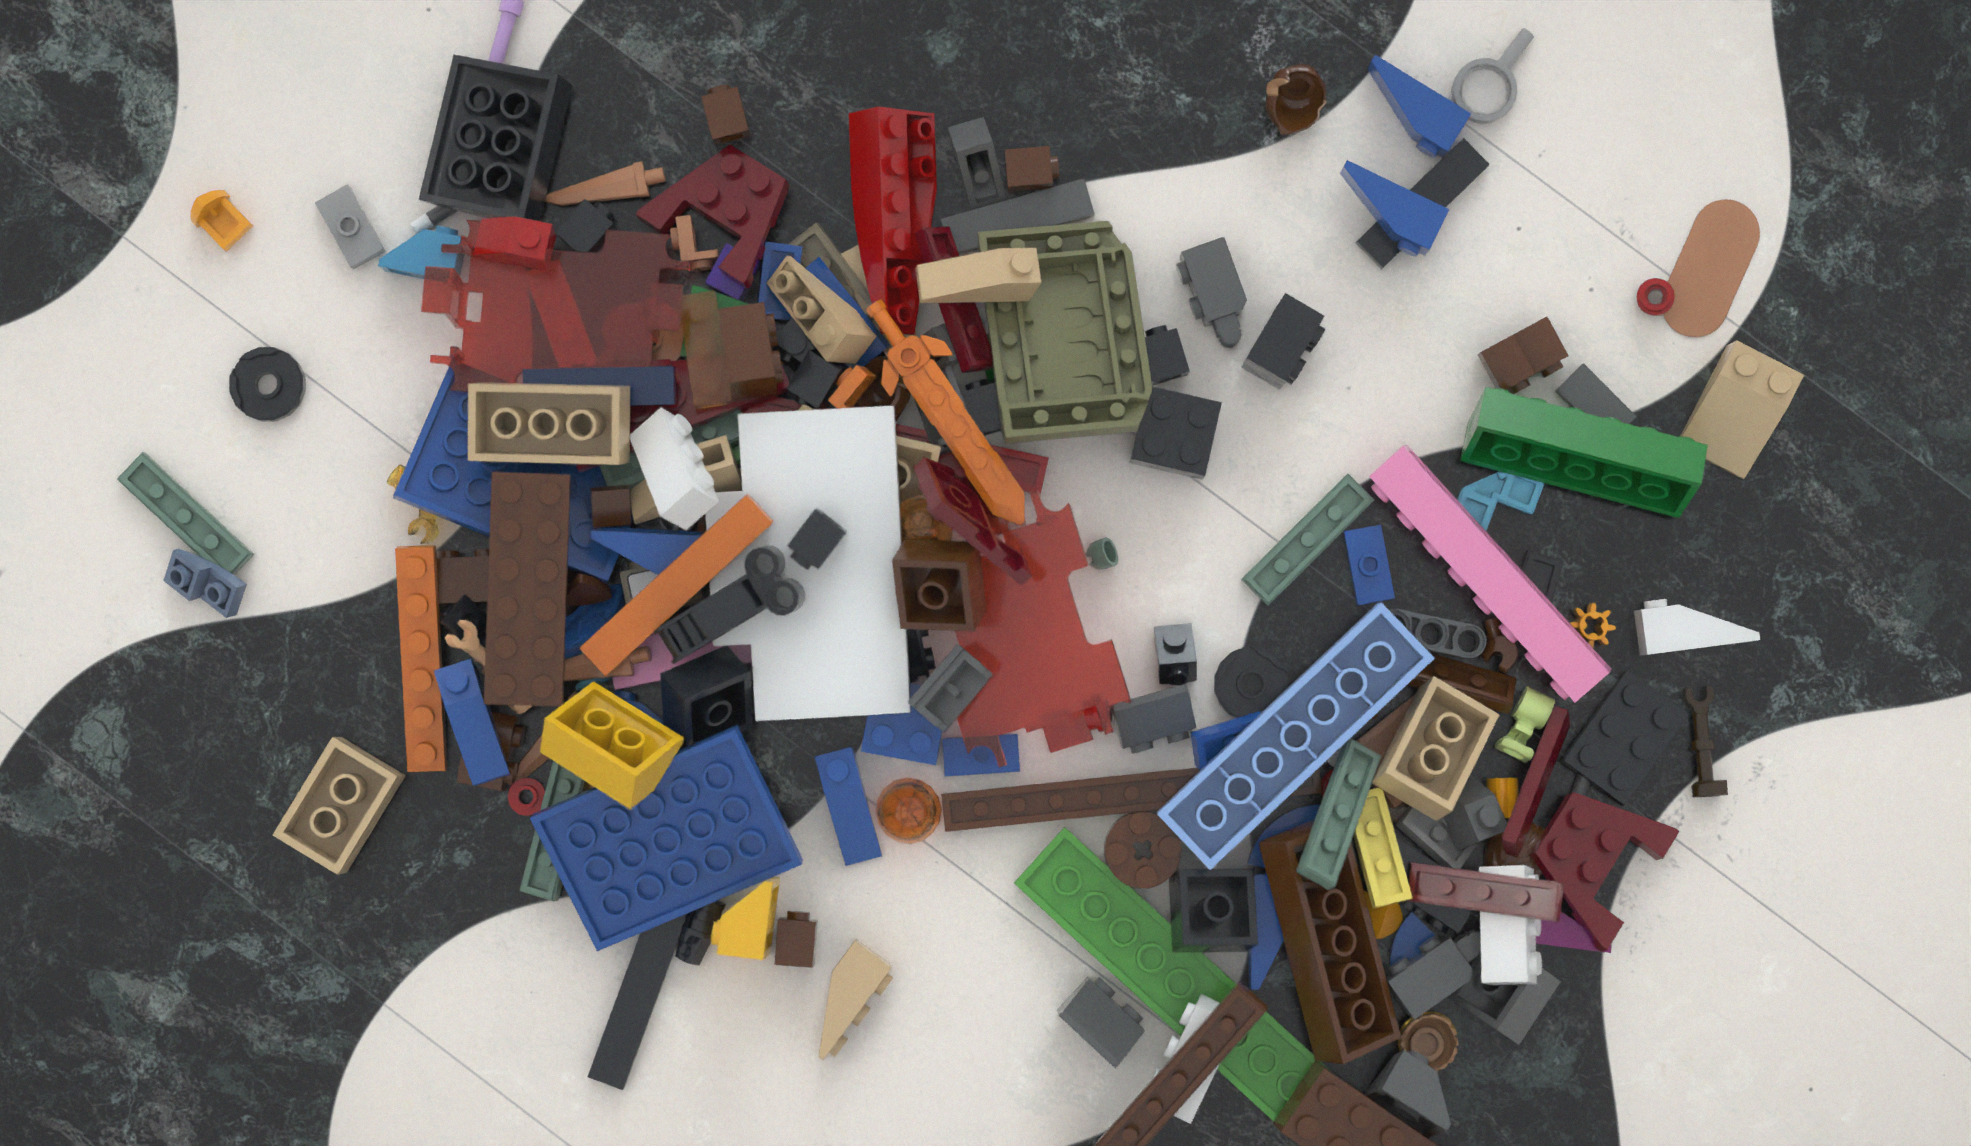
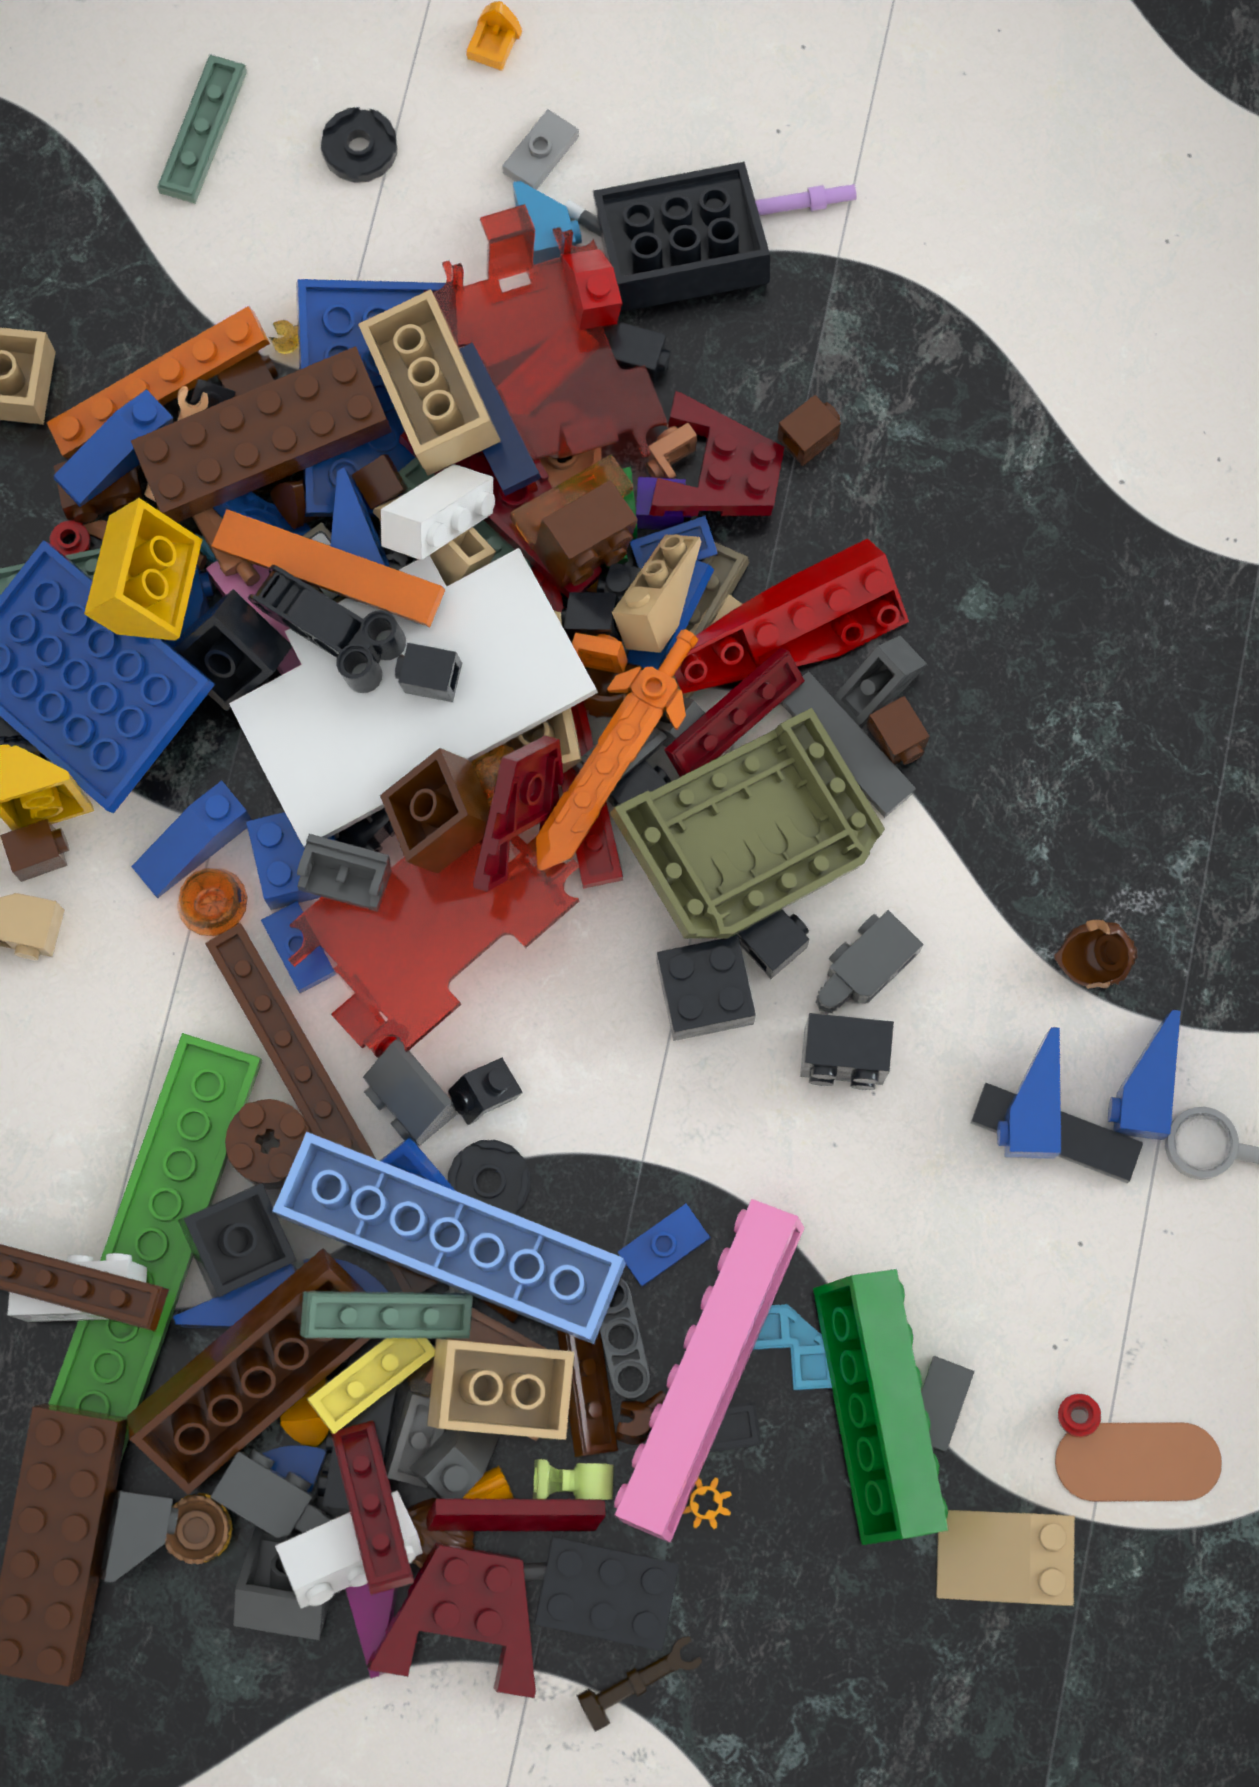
camera: 65 degrees right, 10 degrees down
sand blue slope [163,549,247,618] -> none
nougat bar [545,161,666,206] -> none
tan slope [916,248,1041,303] -> none
dark grey slope [1057,976,1145,1069] -> none
sand green hinge [1086,537,1118,570] -> none
sand green tile [1241,474,1374,606] -> none
reddish brown brick [1477,317,1569,394] -> none
white slope [1634,599,1760,656] -> none

